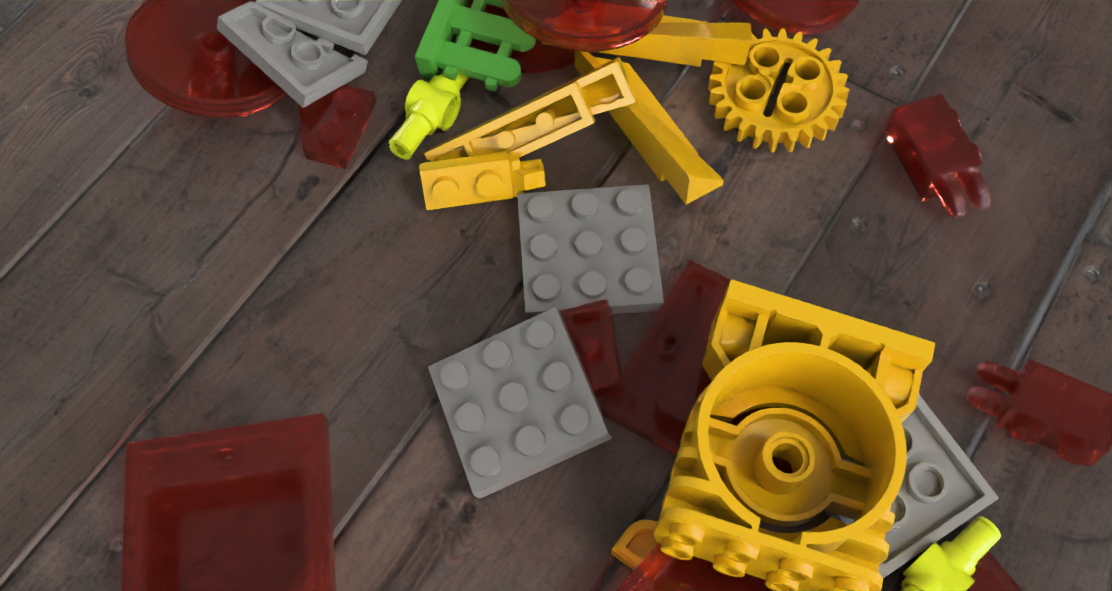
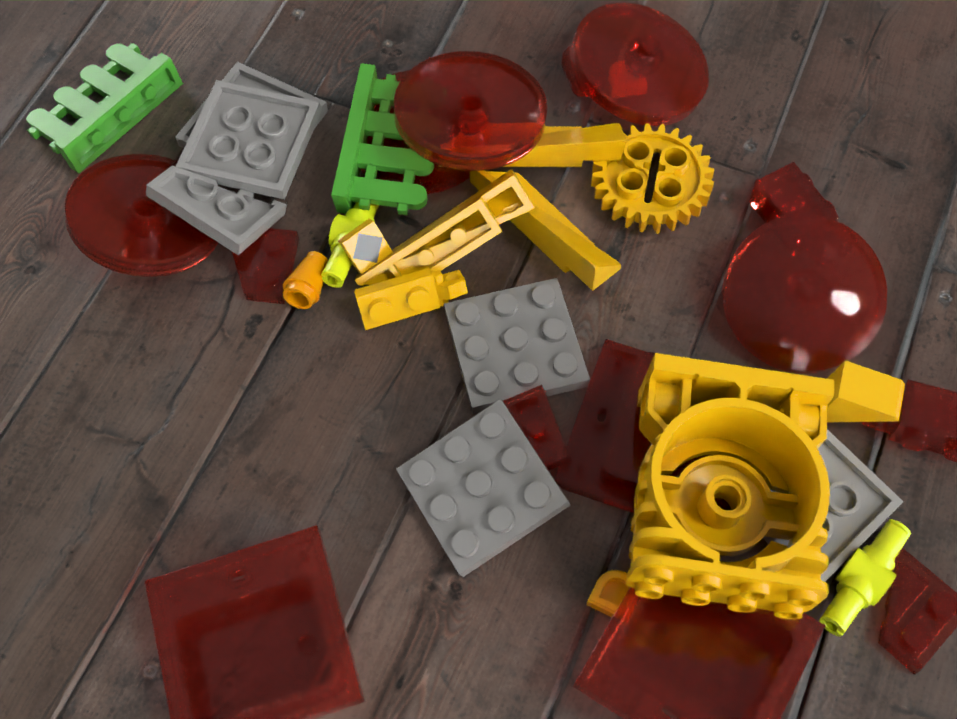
camera: 10 degrees left, 0 degrees up
none -> light orange cone [283,251,328,309]
none -> yellow tile [338,219,393,274]
none -> clear red dish [723,214,887,373]
none -> yellow slope [826,360,905,422]

